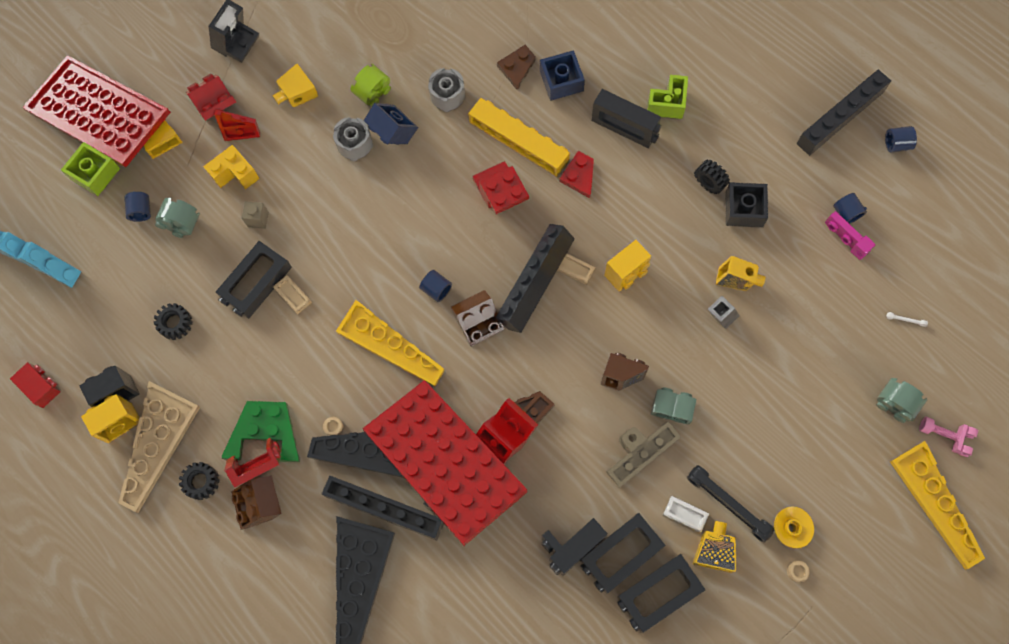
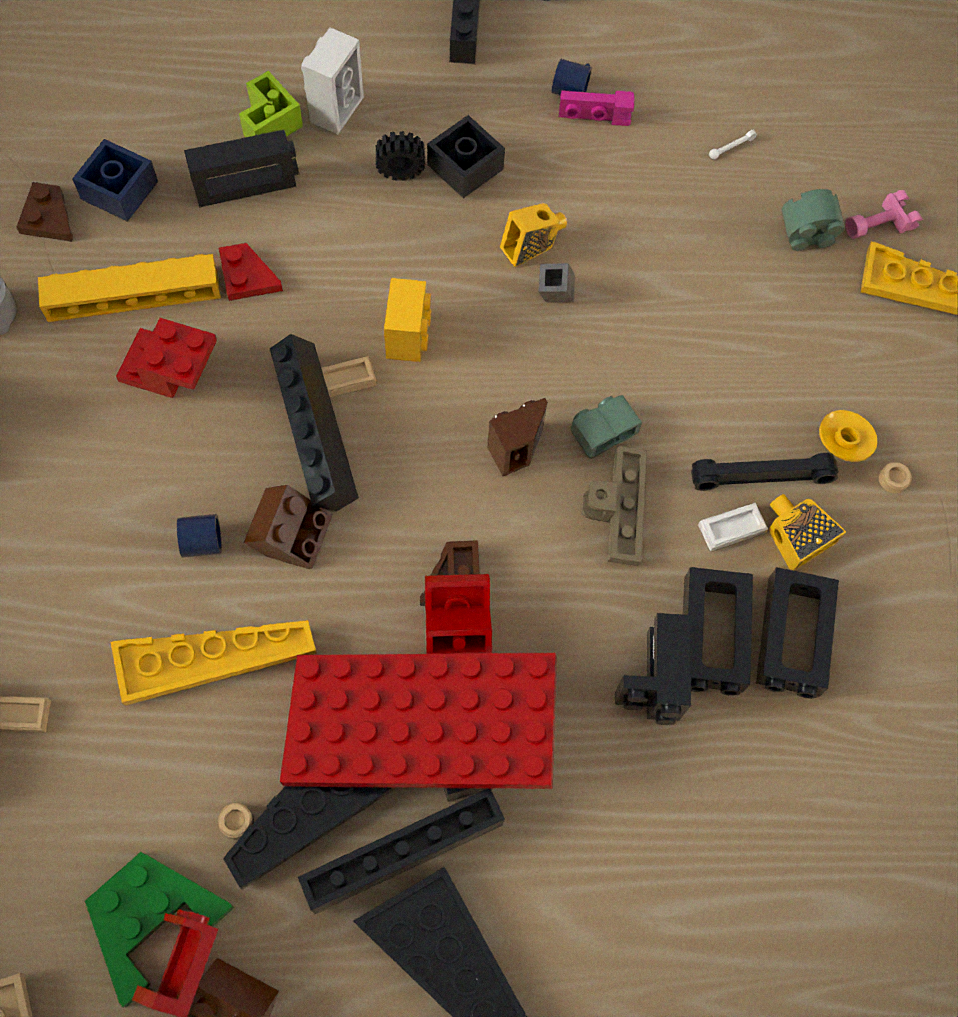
camera: 55 degrees left, 5 degrees down
none -> white brick [301,28,364,134]

